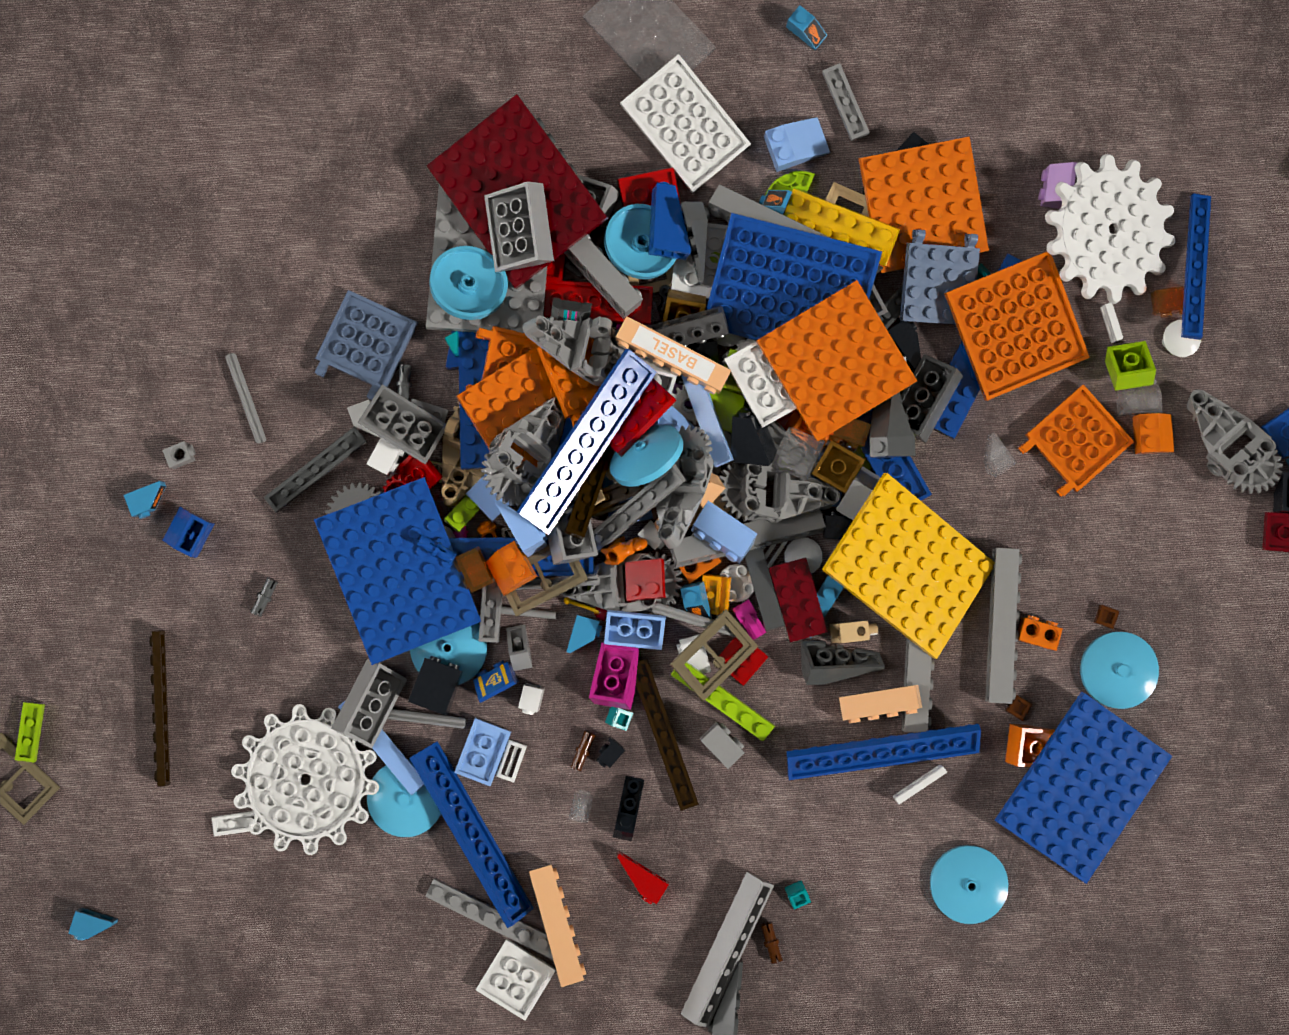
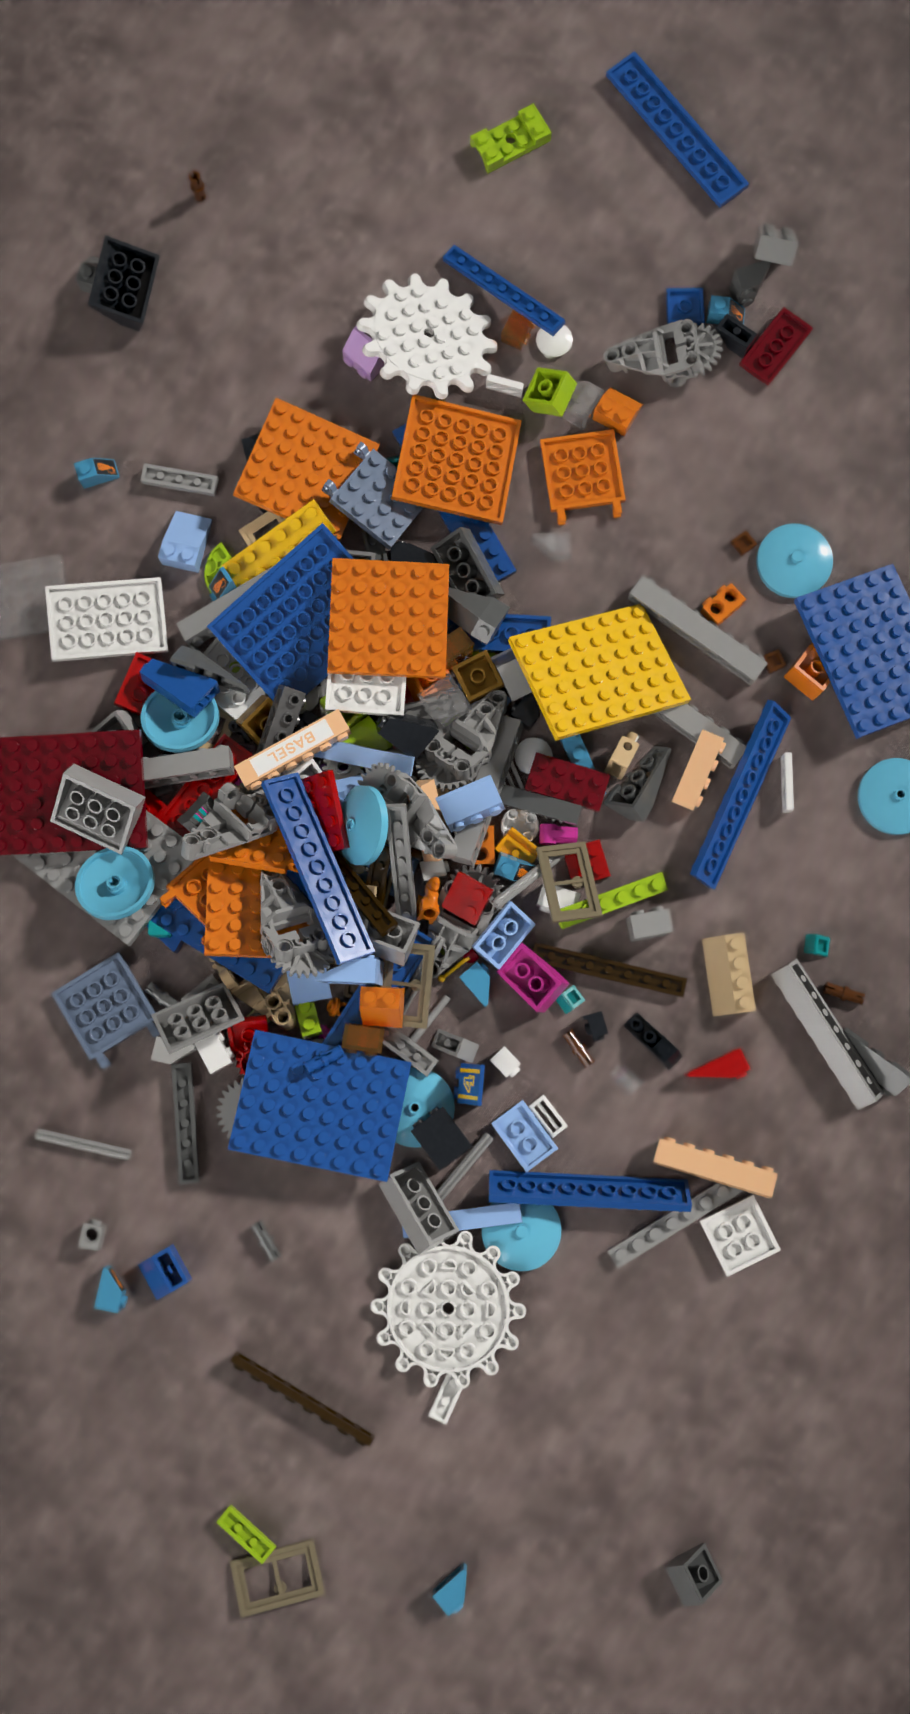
camera: 55 degrees left, 5 degrees down
none -> tan slope [702,933,756,1017]

